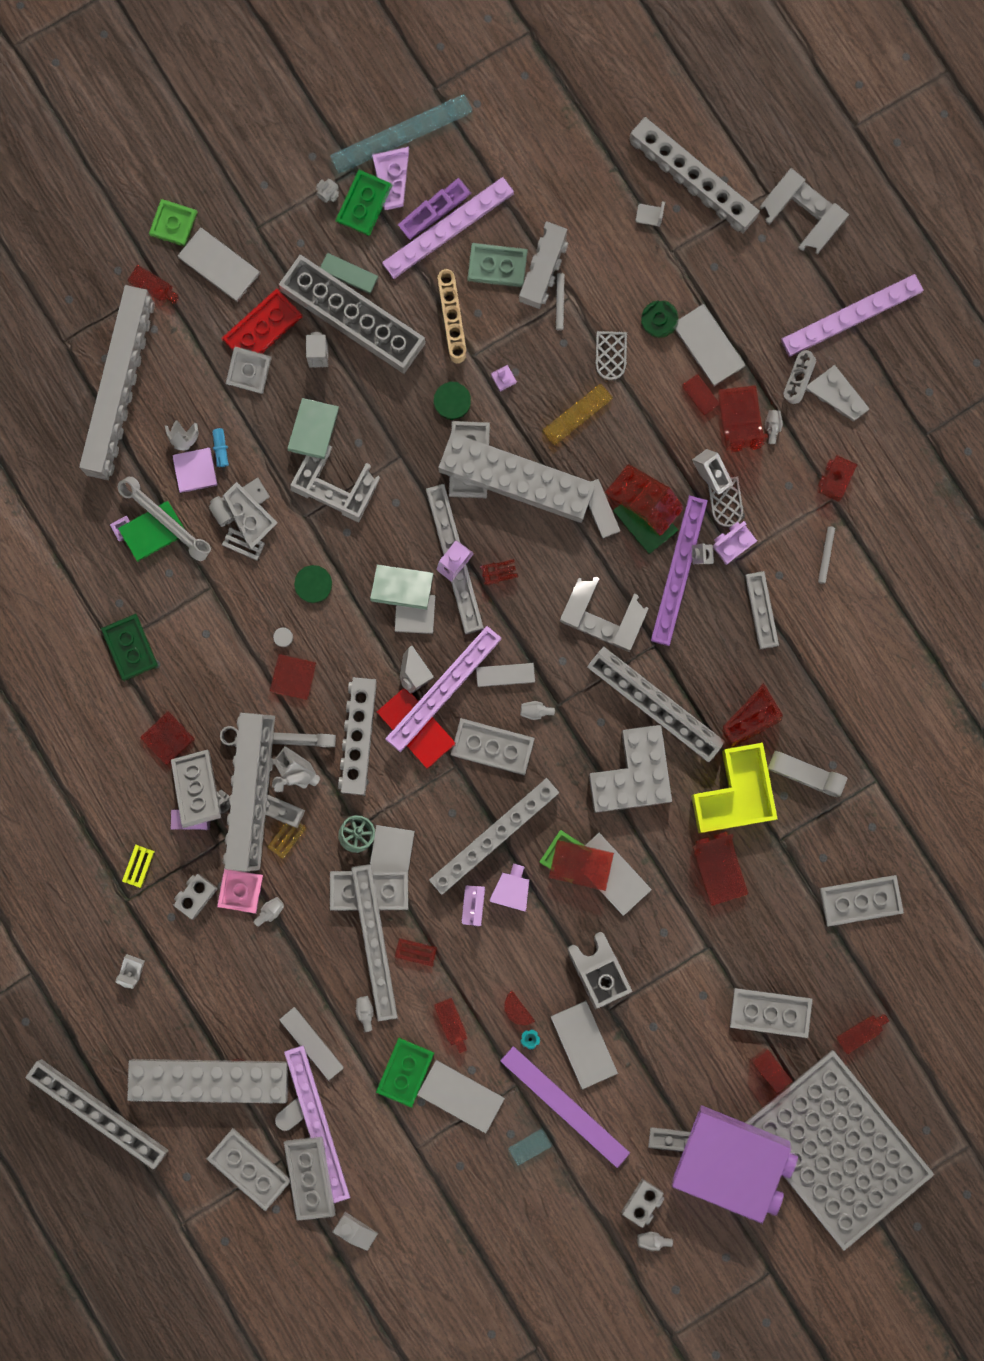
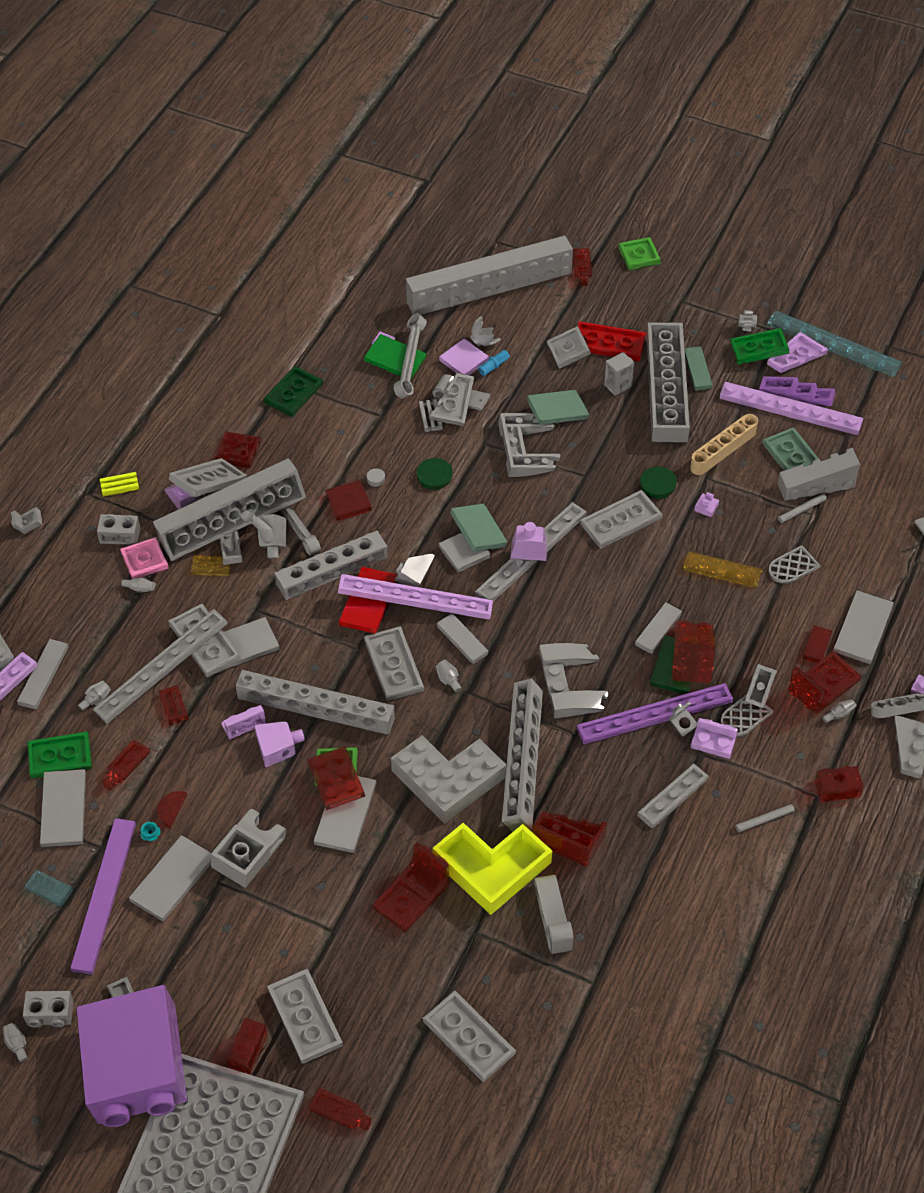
camera: 60 degrees right, 30 degrees down
light grey tile [178,228,260,302] -> none
sand green wheel [338,815,375,853] -> none
light grey brick [439,432,596,523] -> none
clear red arm [480,559,519,586] -> none
dark green tile [641,300,679,338] -> none

